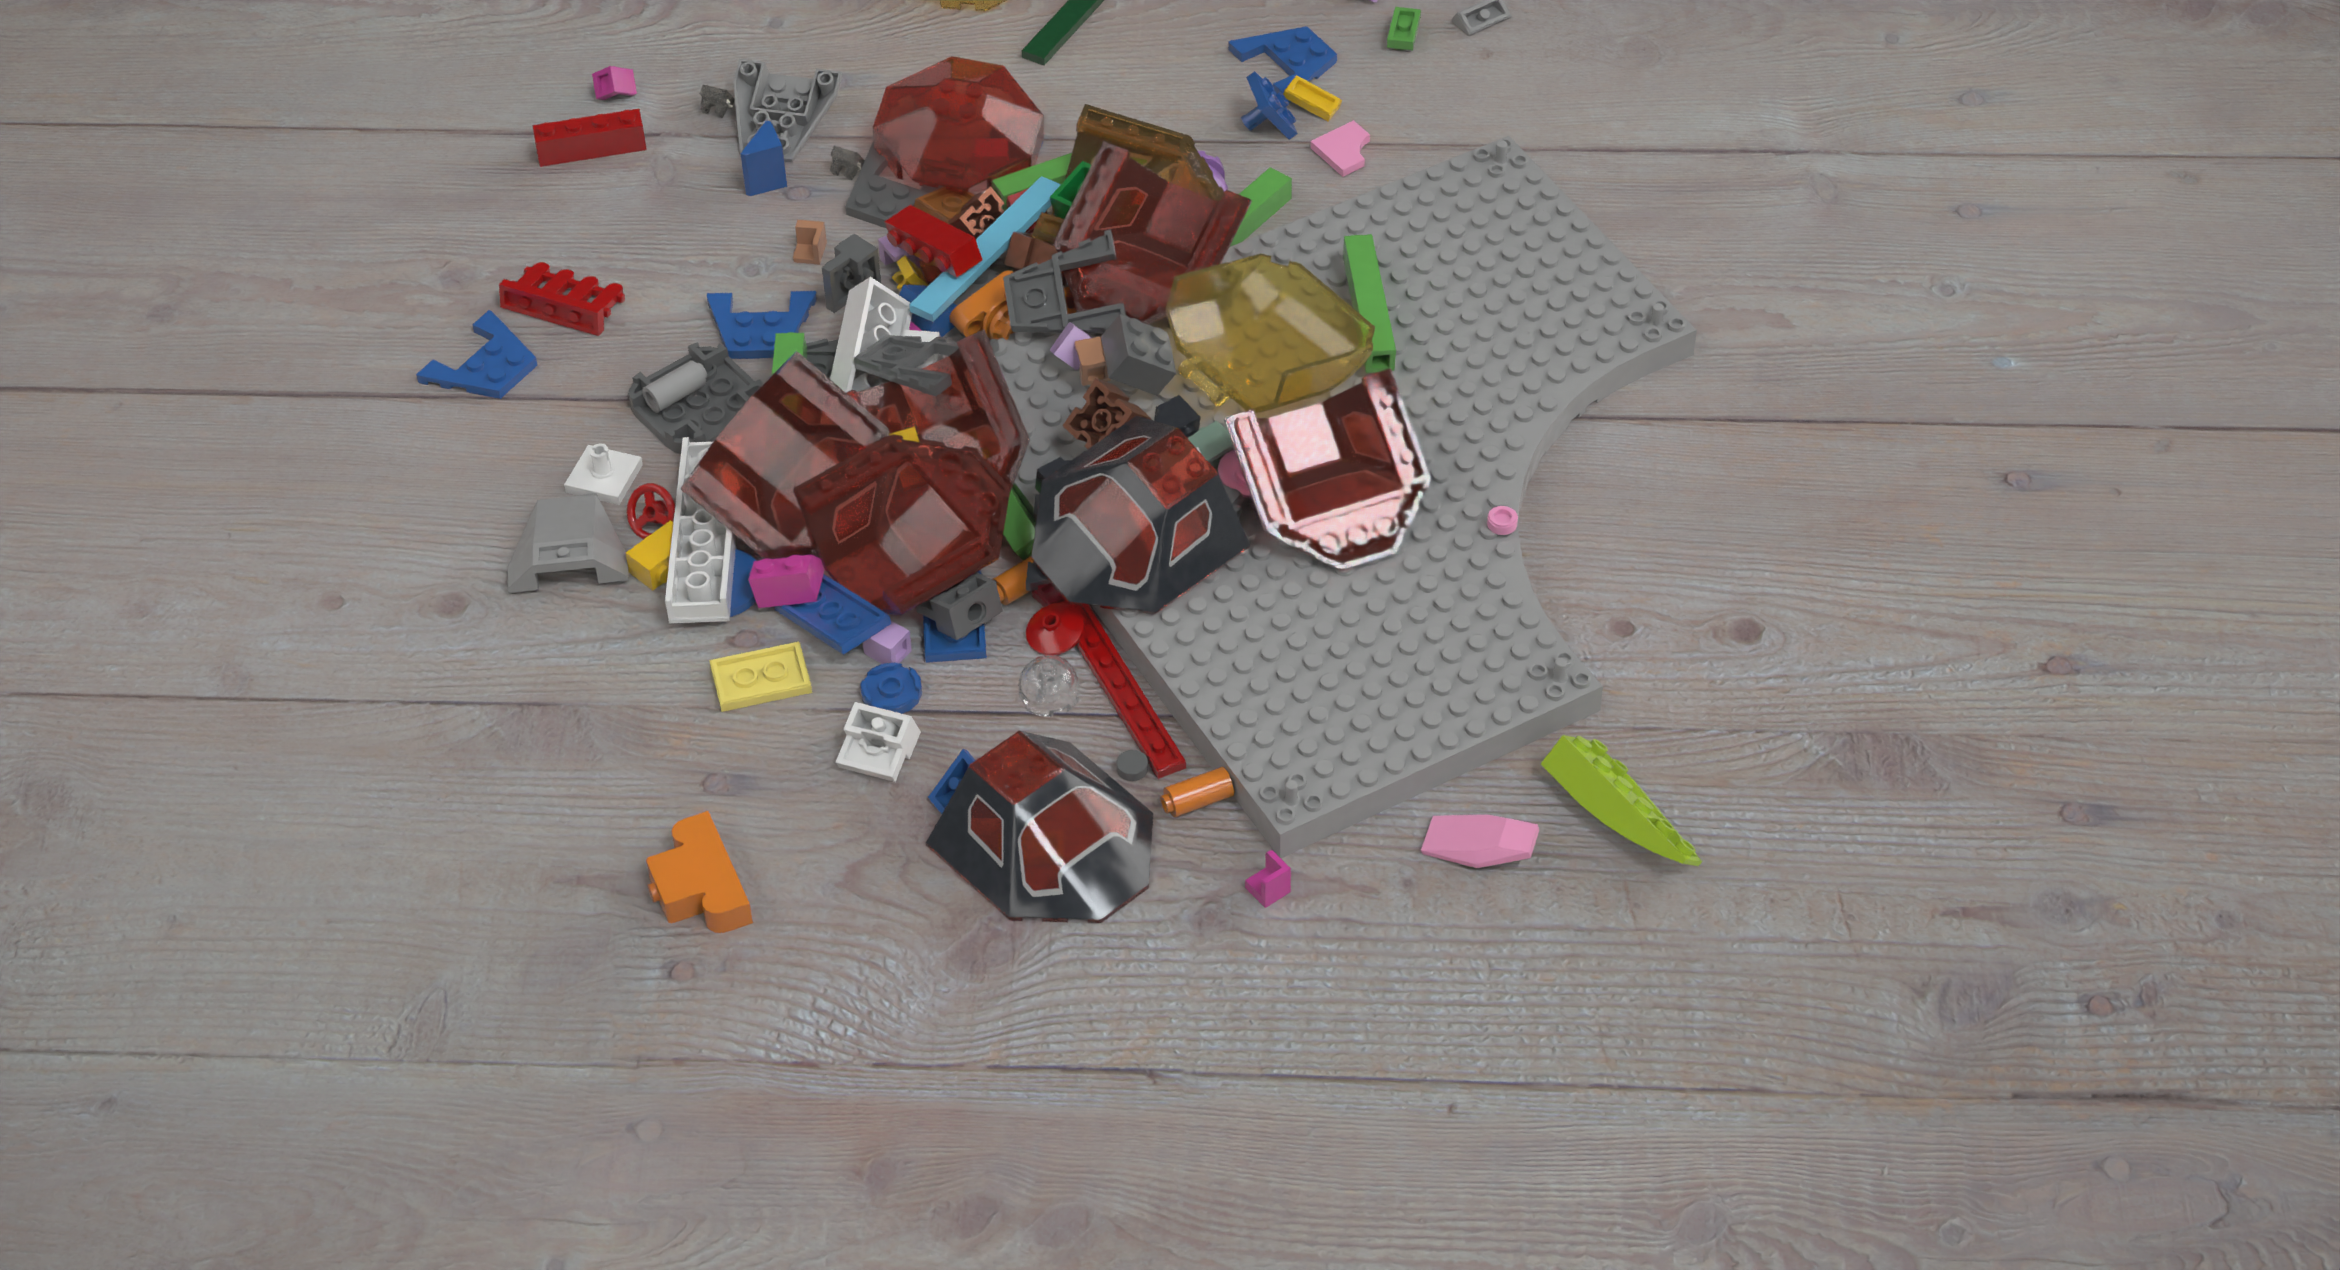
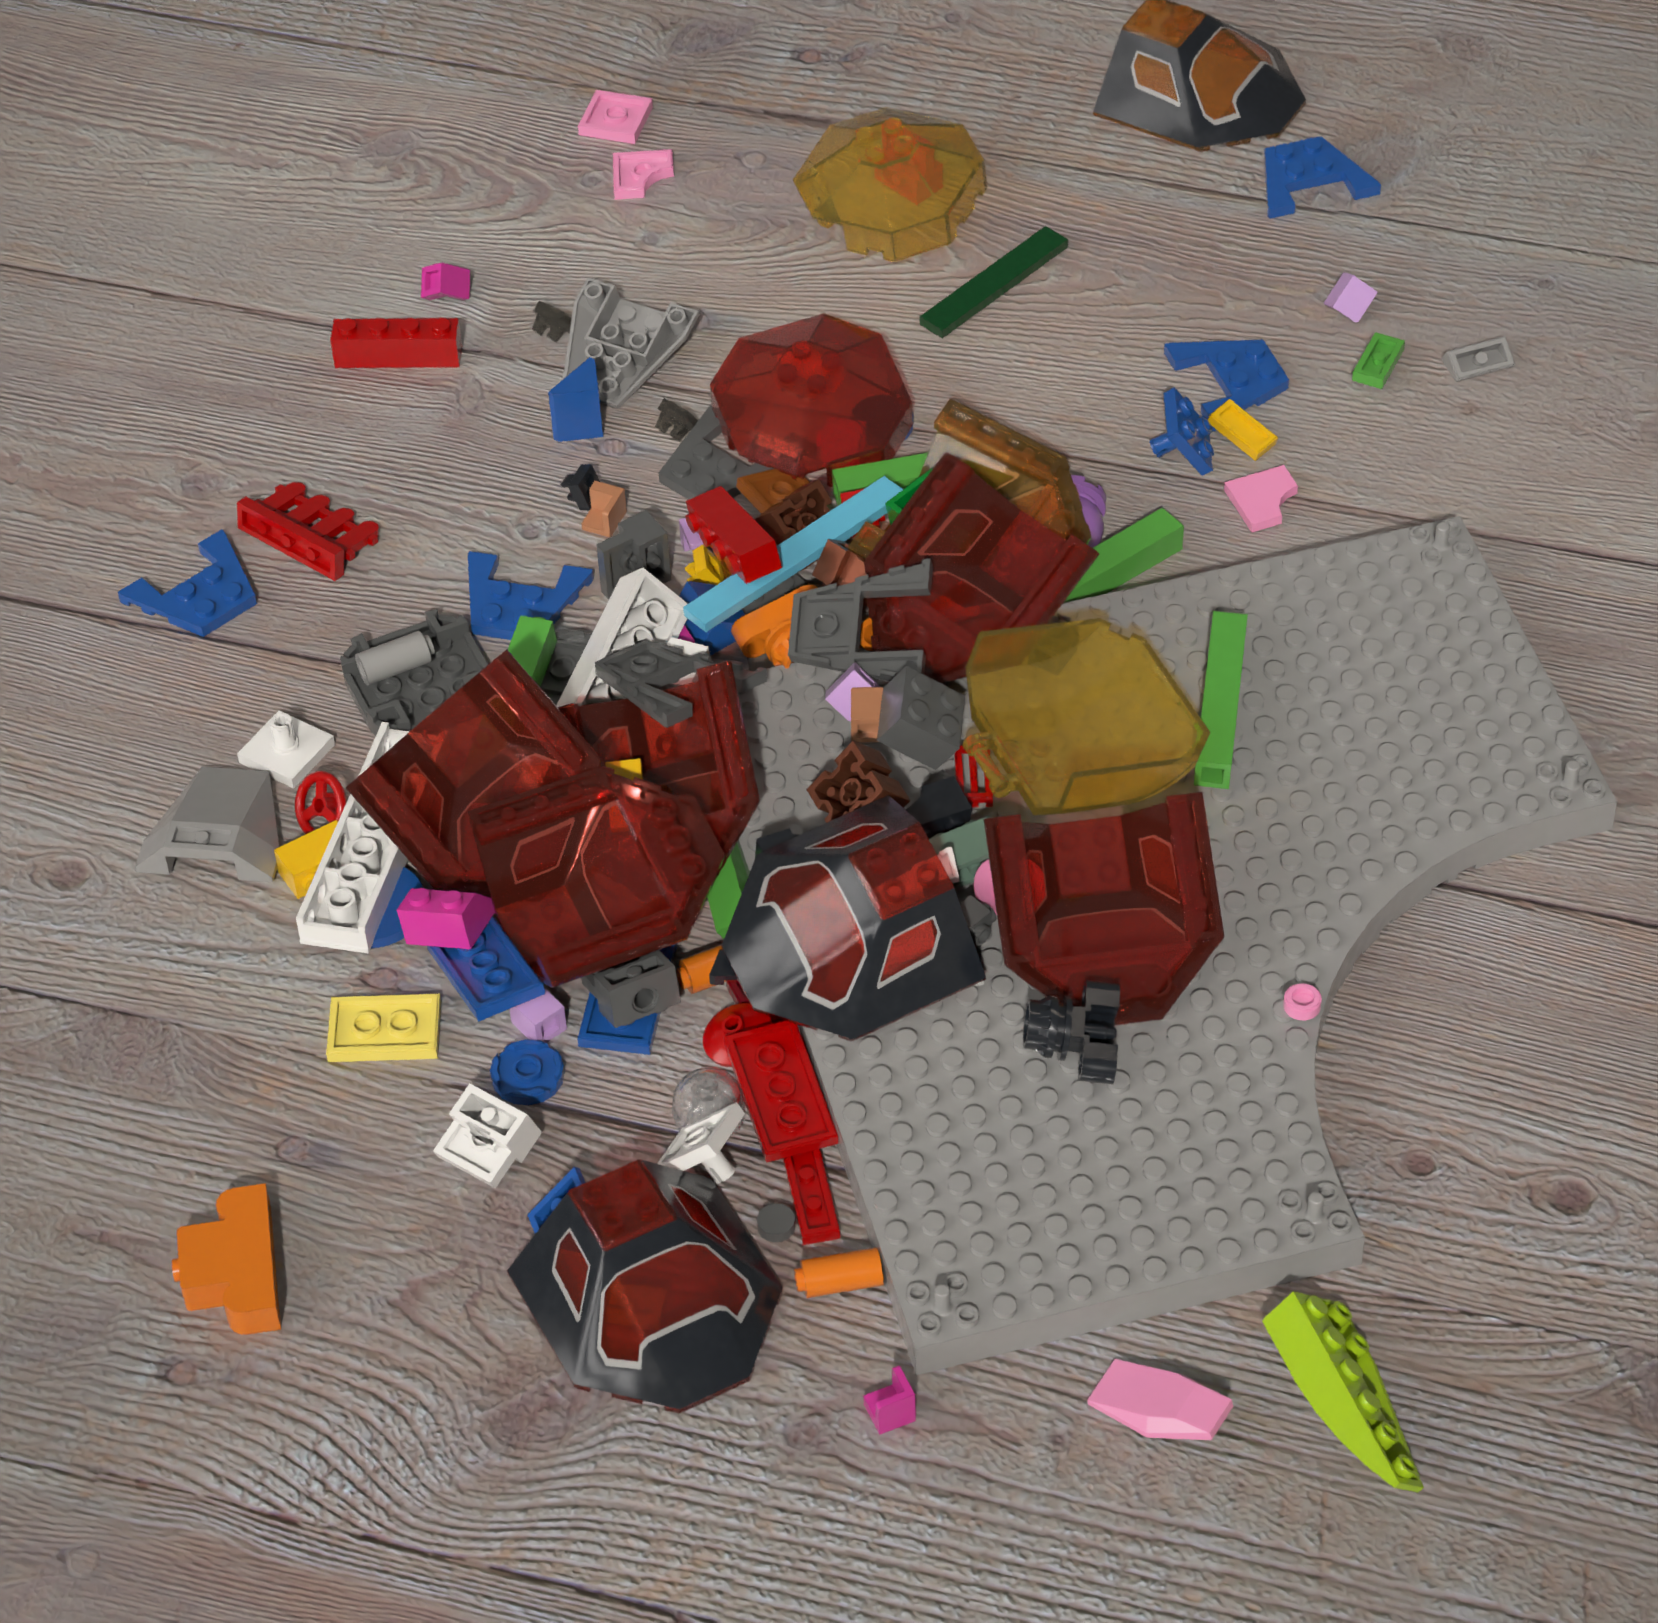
camera: 15 degrees right, 0 degrees up
none -> black tile [560,464,600,511]
none -> white tile [657,1102,745,1184]
none -> red tile [723,1019,838,1163]
none -> red tile [954,744,993,808]
none -> black beam [1023,979,1120,1085]

